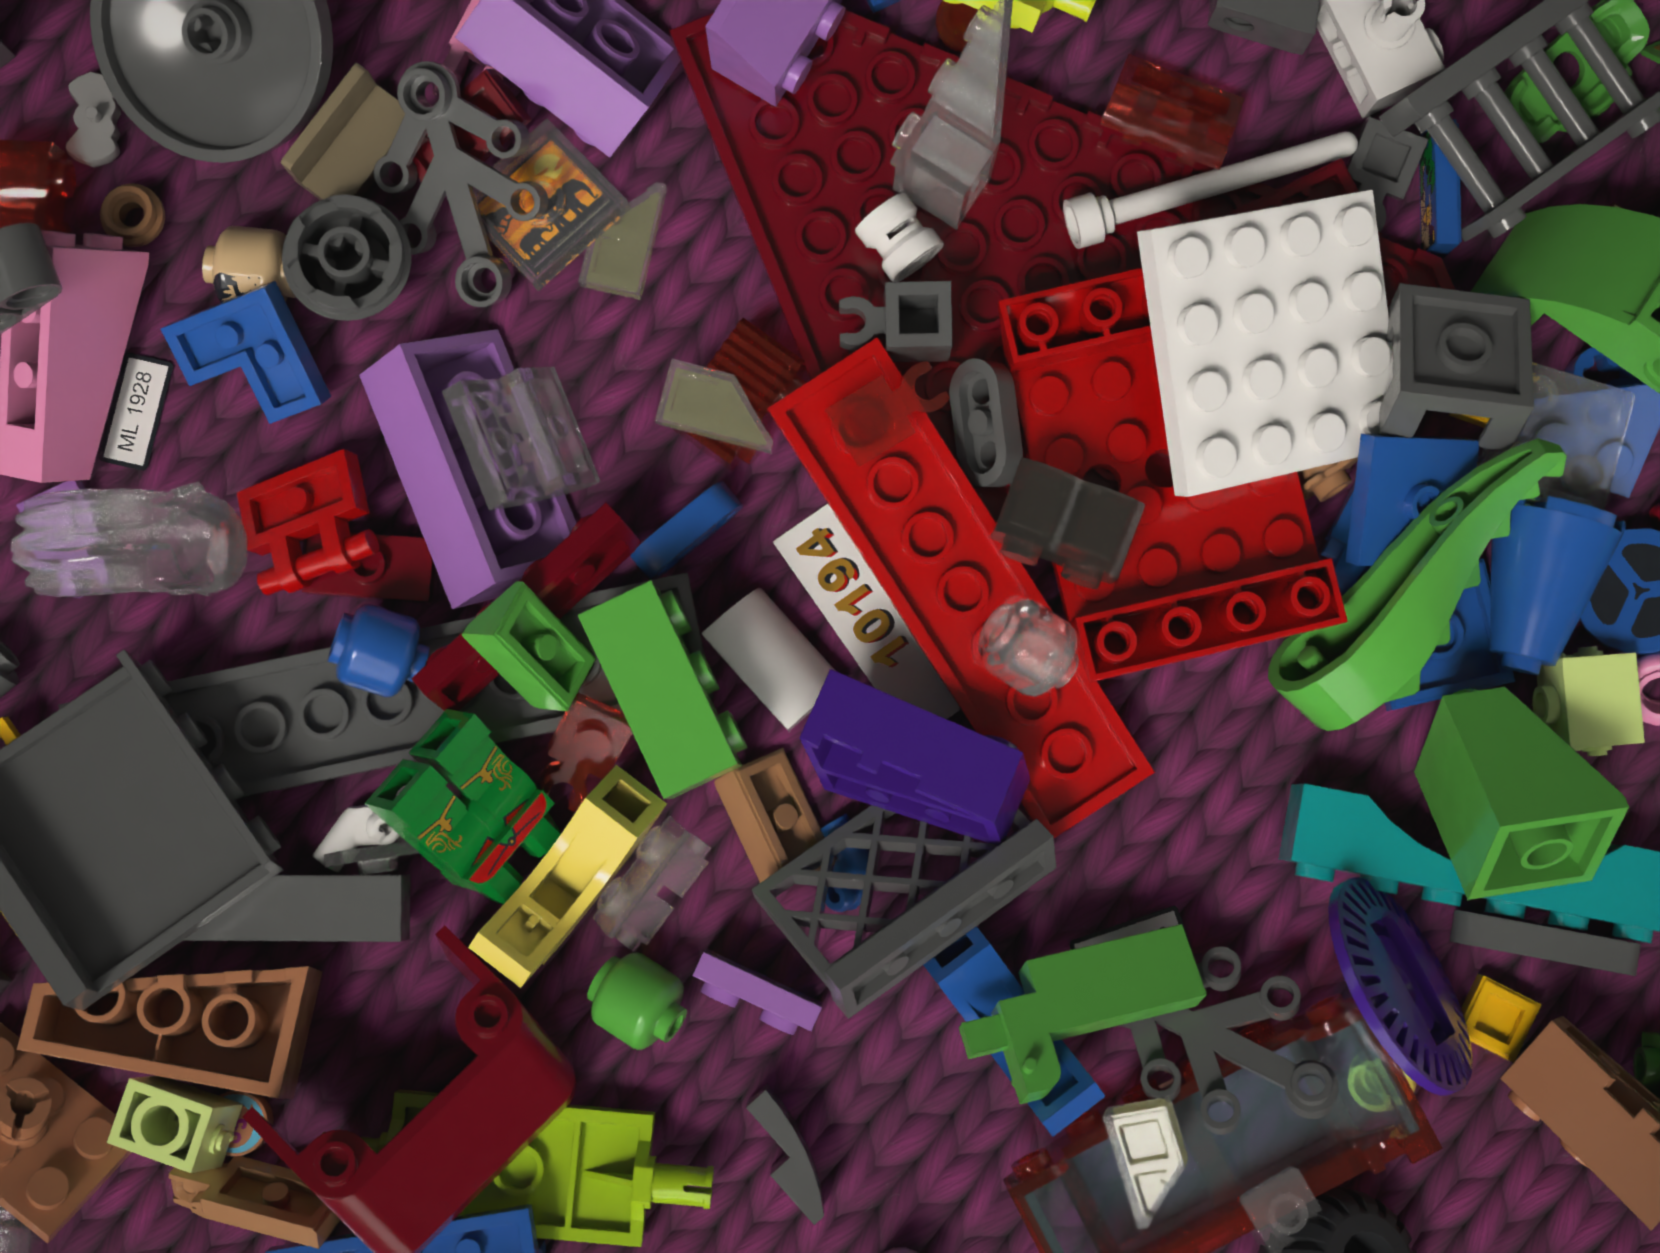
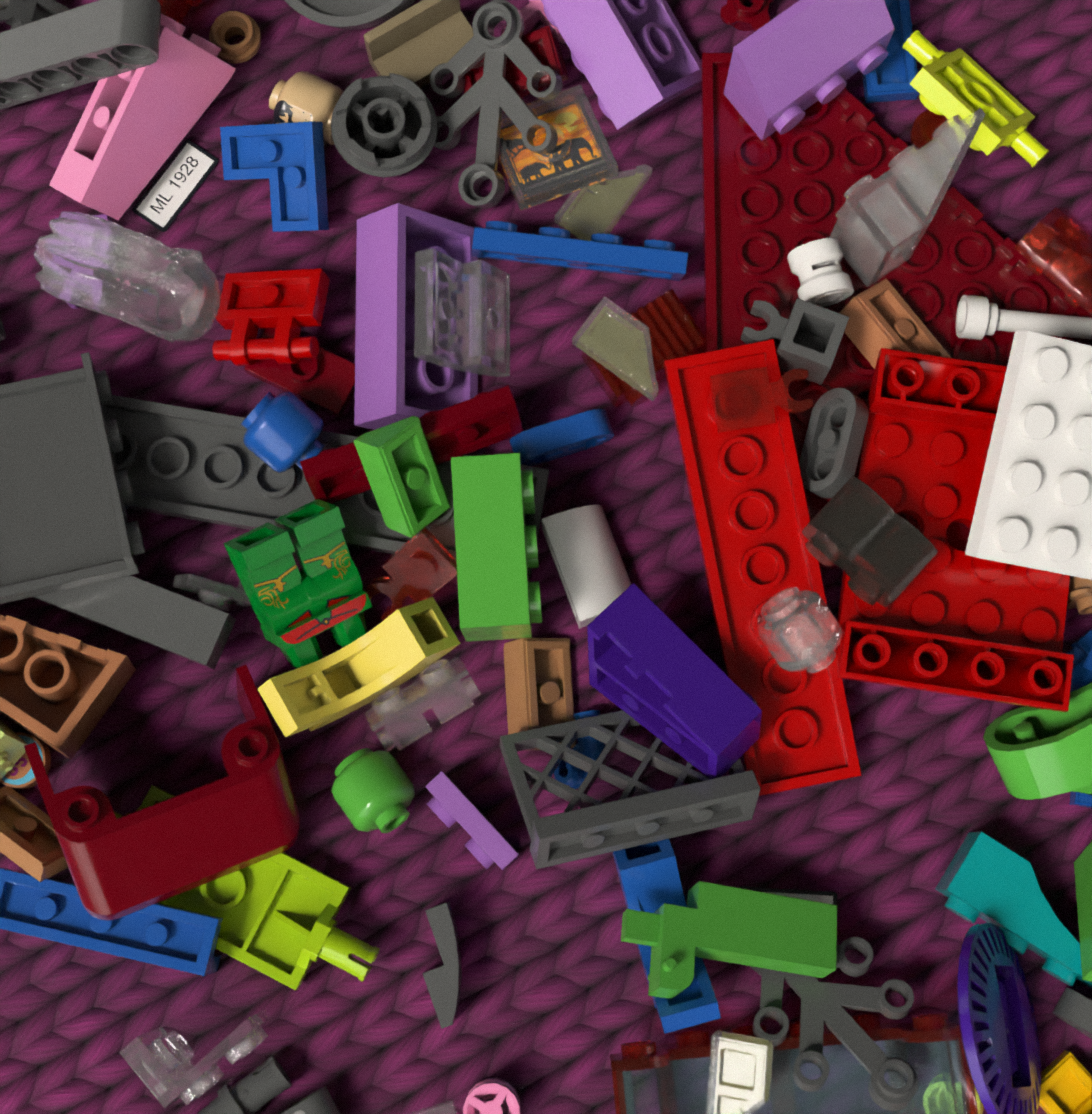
camera: 25 degrees right, 5 degrees down
white arm [313,805,400,873] -> none
white sticker [773,504,960,719] -> none
none -> blue plate [472,221,688,281]
none -> nougat slope [839,279,951,369]

